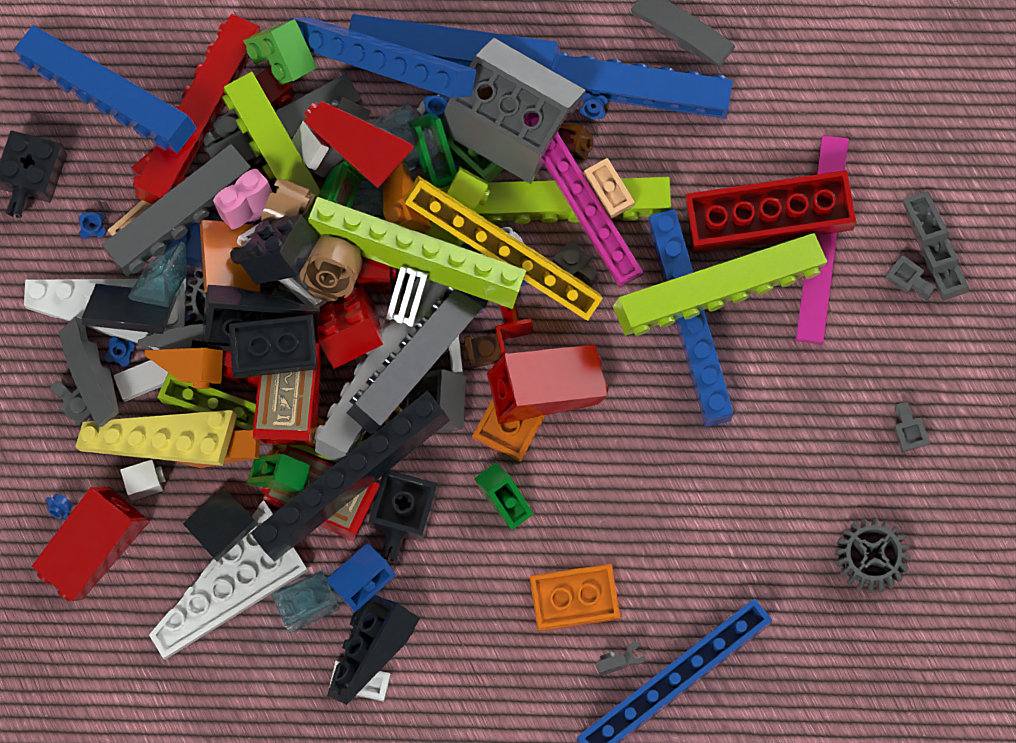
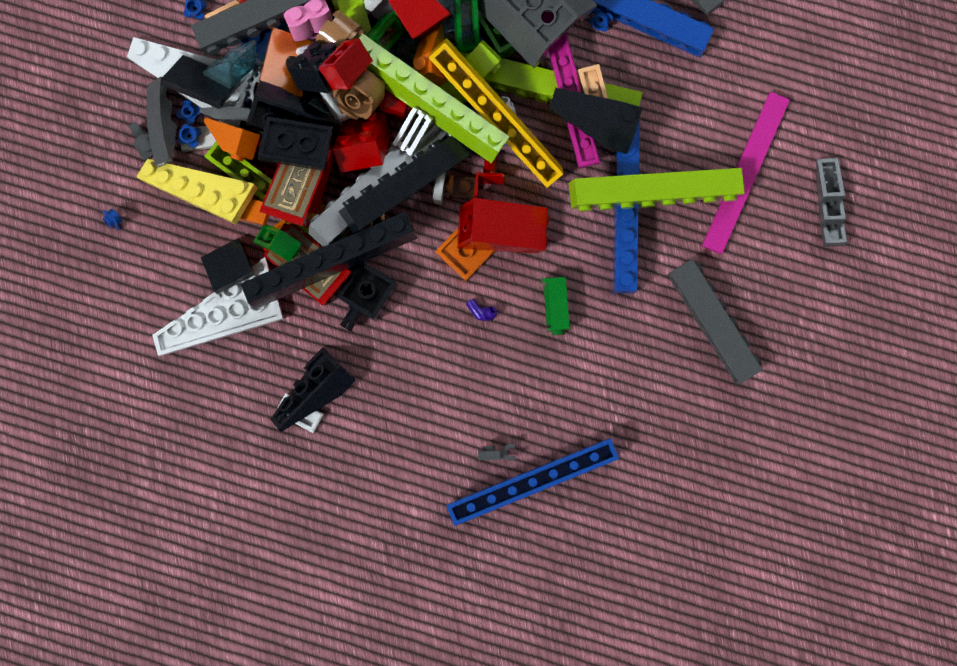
camera: 20 degrees right, 10 degrees up
red slope [31,486,151,601] -> none
white brick [120,460,166,501] -> none
clear light blue slope [271,570,340,633] -> none
blue brick [326,543,396,612] -> none
dark grey slope [403,369,466,433] -> none
green slope [474,462,534,530] -> none
orange tile [529,563,621,632] -> none
dark grey plate [553,240,599,286] -> none
reddish brown bracket [557,124,593,160] -> none
red brick [685,170,856,254] -> none
dark grey gear [834,518,911,593] -> none
dark grey plate [885,255,935,301] -> none
dark grey plate [893,402,930,453] -> none
none -> blue plate [178,124,202,148]
none -> red brick [319,38,373,90]
none -> dark purple arm [466,298,497,321]
none -> green window [541,277,570,336]
none -> black wedge [549,87,642,154]
none -> dark grey brick [667,259,763,385]

